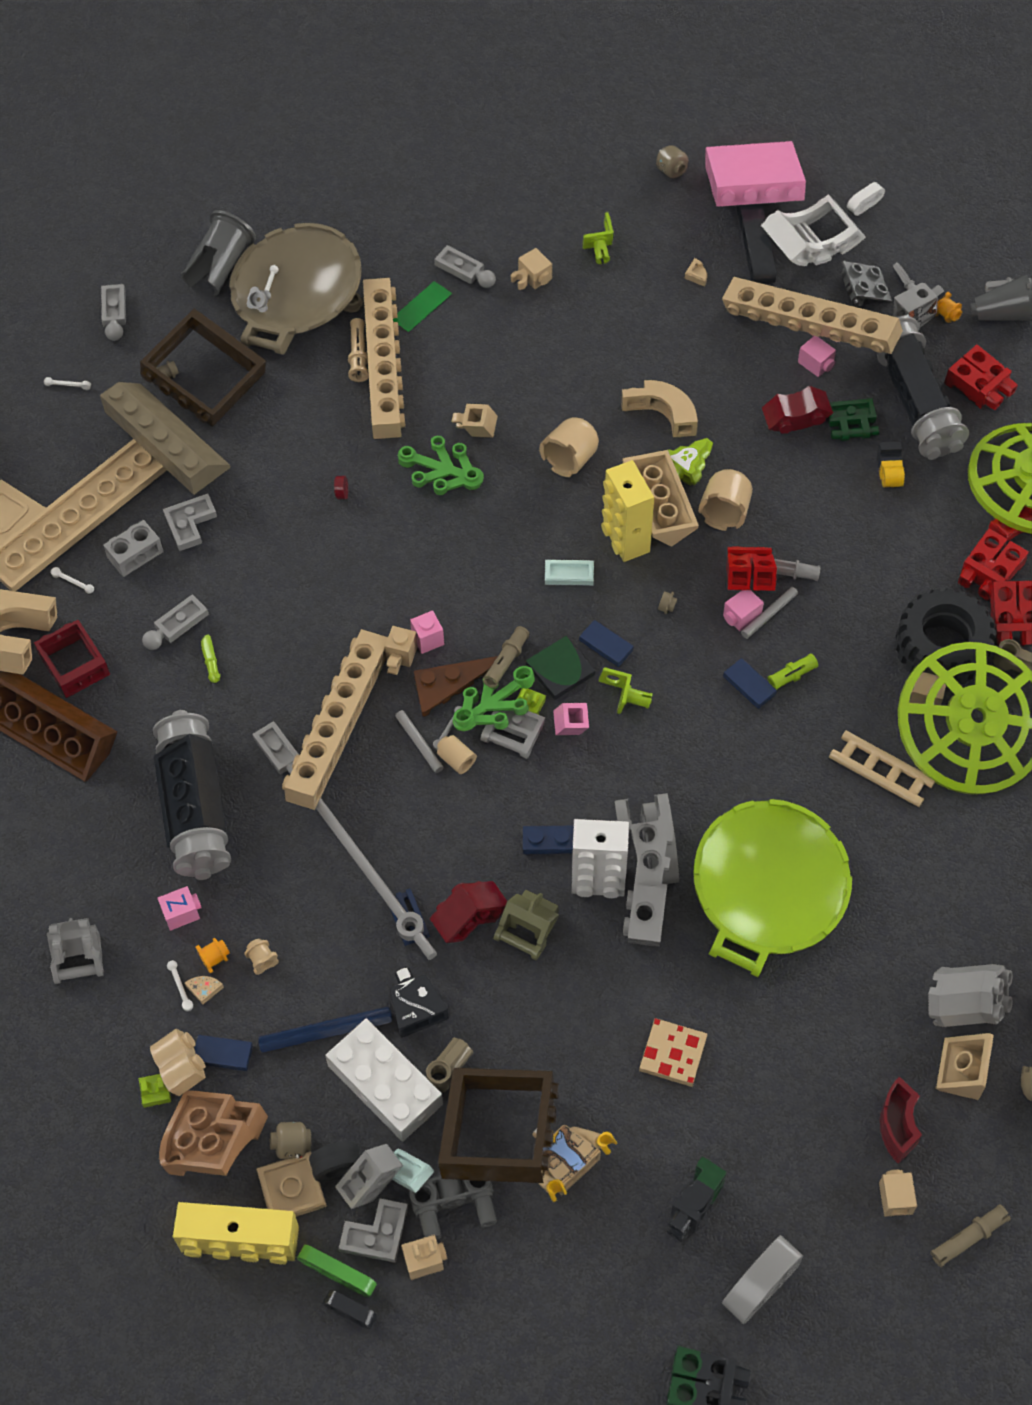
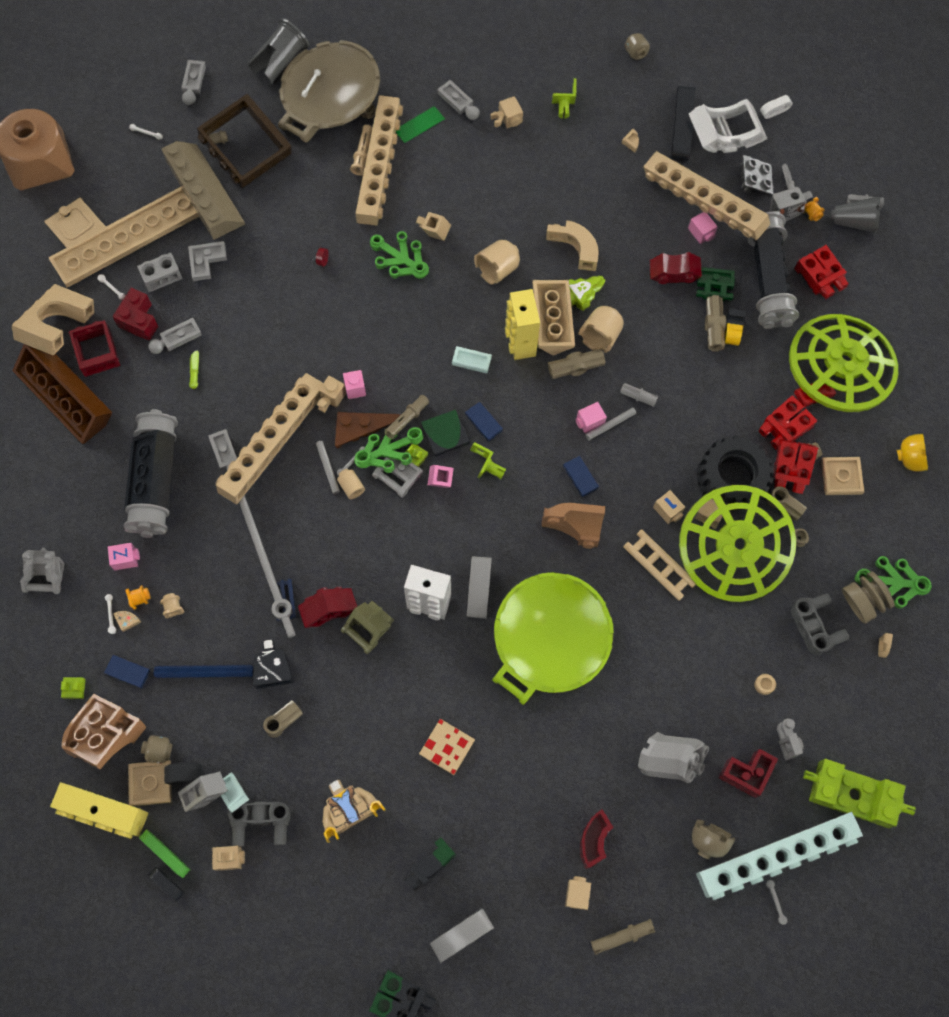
camera: 10 degrees right, 10 degrees up
tan brick [150,1028,205,1096] -> none
light grey plate [247,287,271,312] -> none
white brick [325,1018,443,1142] -> none
light grey plate [339,1199,408,1263] -> none
dark brown window [438,1068,559,1183] -> none
dark blue plate [523,825,574,854] -> none
light grey brick [615,793,674,947] -> none
dark tan plate [658,591,677,614] -> none
bright pink brick [705,141,806,207] -> none
red hips [726,546,777,591] -> none
lime pin [768,653,818,690] -> none
tan slope [936,1033,994,1100] -> none
none -> dark red brick [112,288,158,341]
none -> medium nougat slope [542,503,605,549]
none -> dark tan piece [548,349,605,379]
none -> tan brick [653,490,685,524]
none -> dark tan piece [705,295,726,351]

